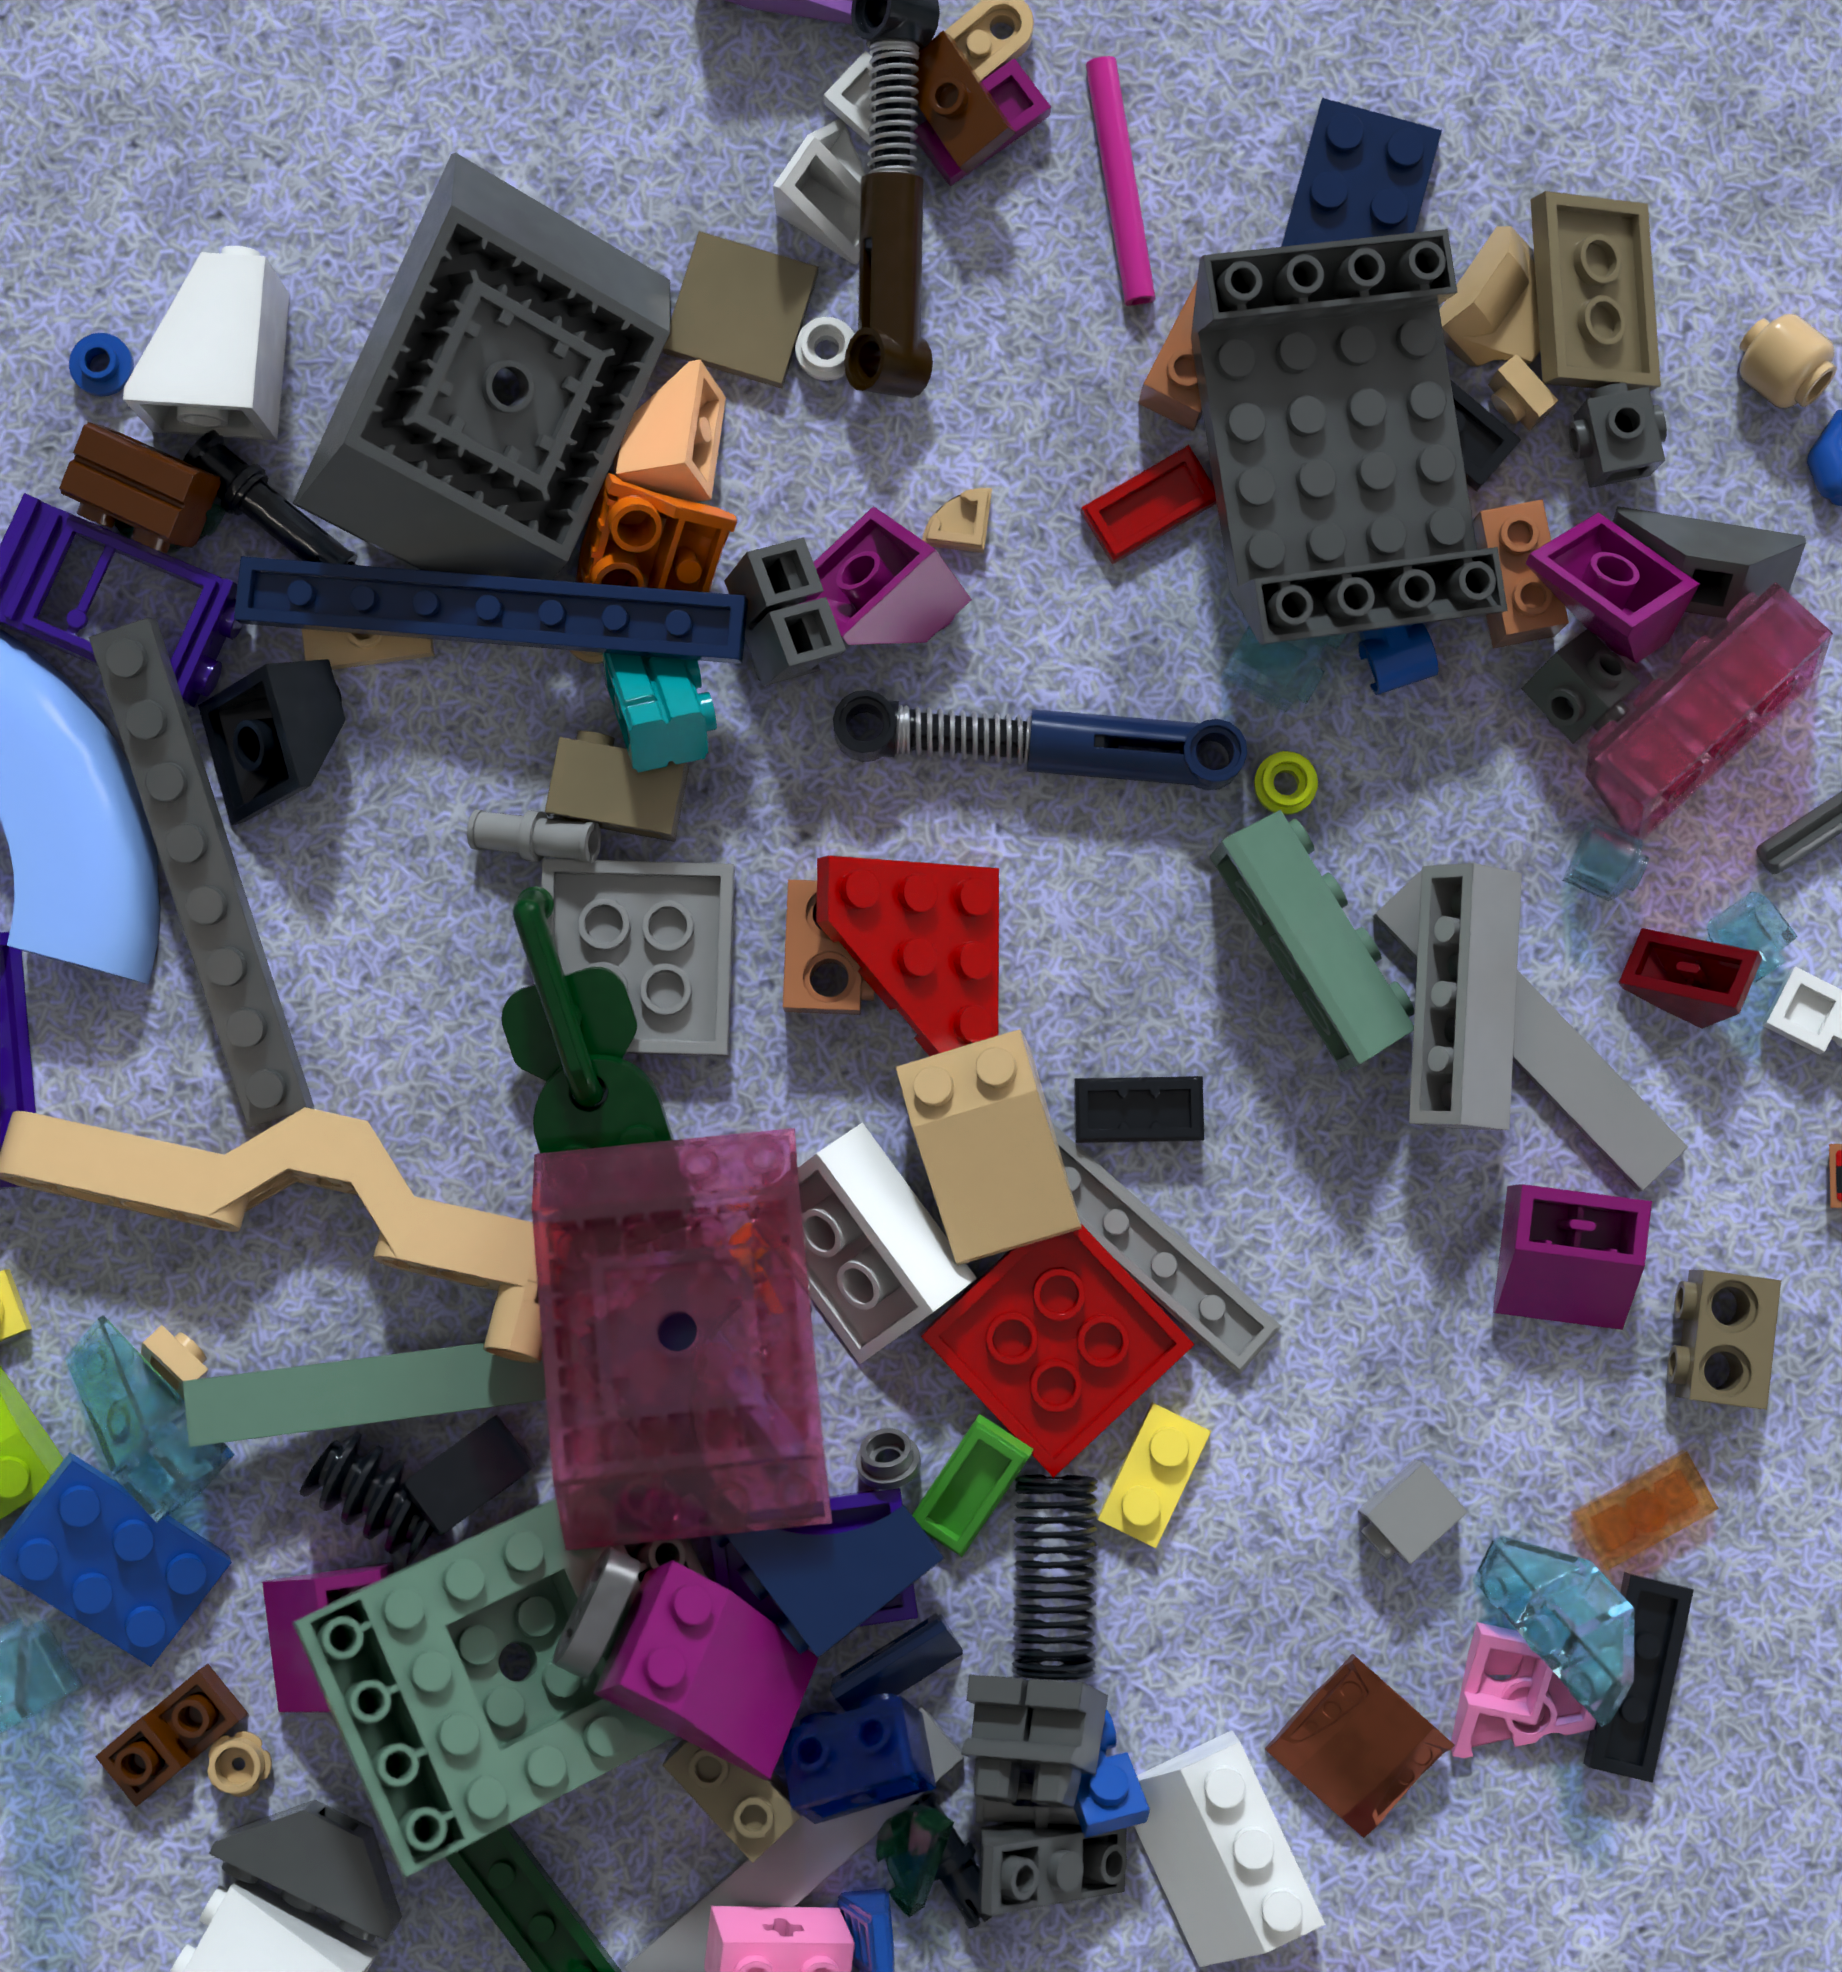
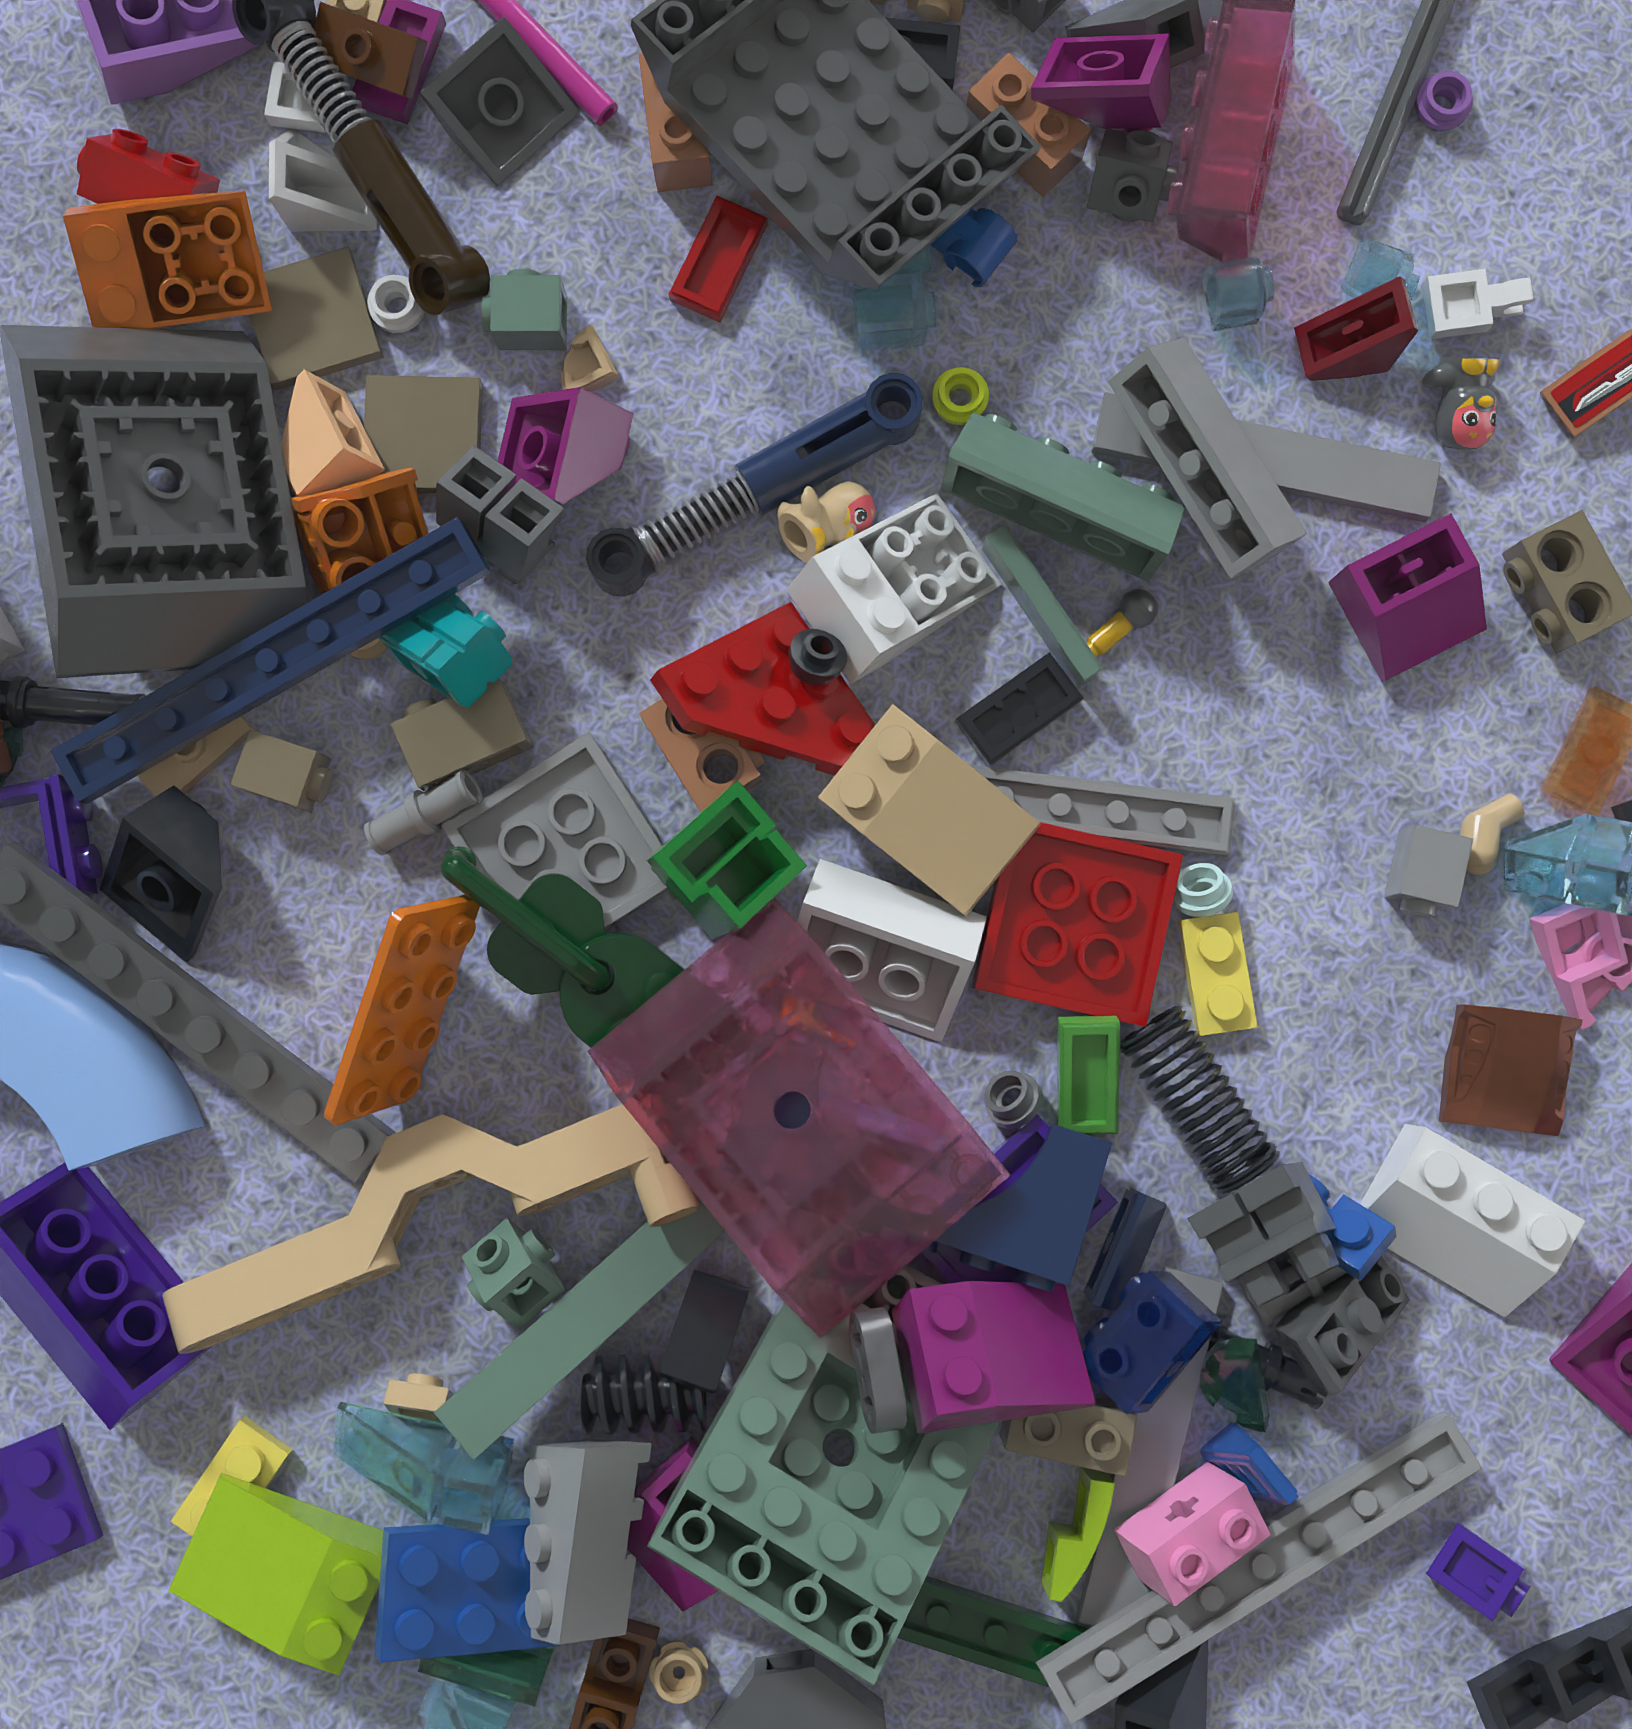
camera: 30 degrees left, 0 degrees up
none -> orange slope [63,190,272,329]
none -> red brick [77,129,220,204]
none -> dark tan brick [230,730,333,813]
none -> orange bracket [324,895,480,1126]
none -> dark tan tile [364,375,483,493]
none -> clear green tile [418,1646,555,1707]
none -> dark grey slope [419,17,580,187]
none -> sand green brick [461,1218,565,1330]
none -> sand green brick [481,269,567,350]
none -> light grey wedge [524,1439,652,1645]
none -> green plate [646,781,807,939]
none -> tan animal [777,481,876,563]
none -> white slope [786,493,1002,684]
none -> black plate [788,629,847,685]
none -> sand green tile [982,525,1101,689]
none -> lime slope [1041,1467,1115,1602]
none -> piece [1087,588,1158,657]
none -> light aqua plate [1174,863,1233,917]
none -> animal [1422,357,1500,450]
none -> tan arm [1460,793,1525,875]

